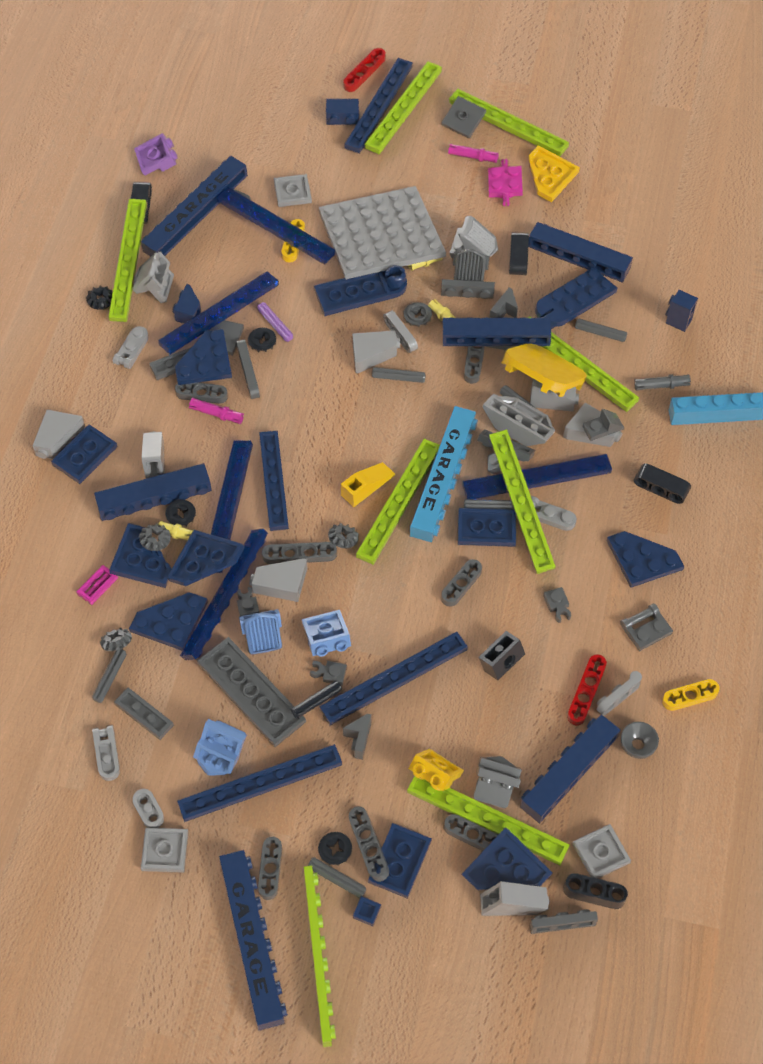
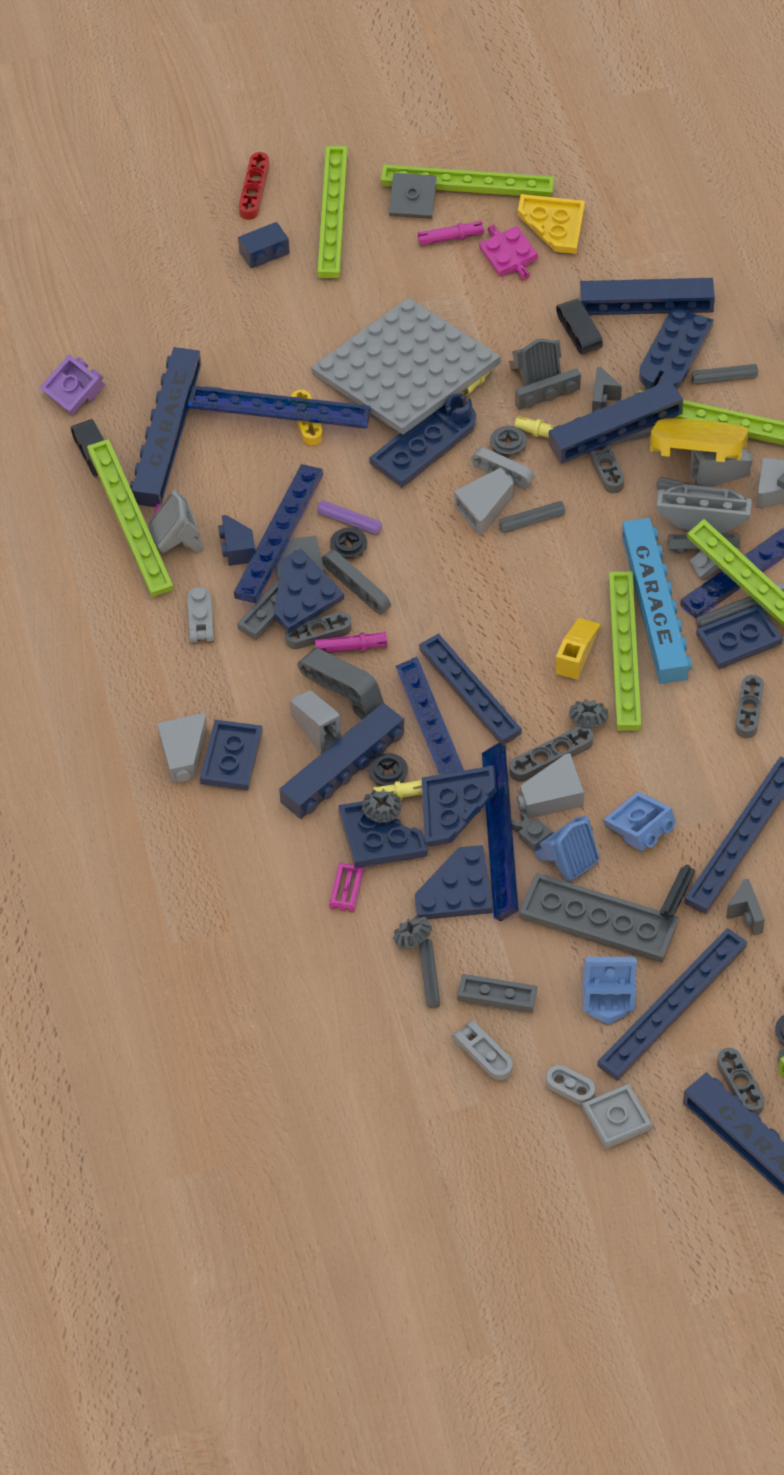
camera: 25 degrees left, 5 degrees down
black gear [86,285,113,310] -> none
light grey plate [274,174,312,207] -> none
dark grey plate [310,661,347,686] -> none
dark blue plate [345,58,413,154] -> none
light grey piece [449,216,498,258] -> none
none -> dark grey beam [297,648,384,720]

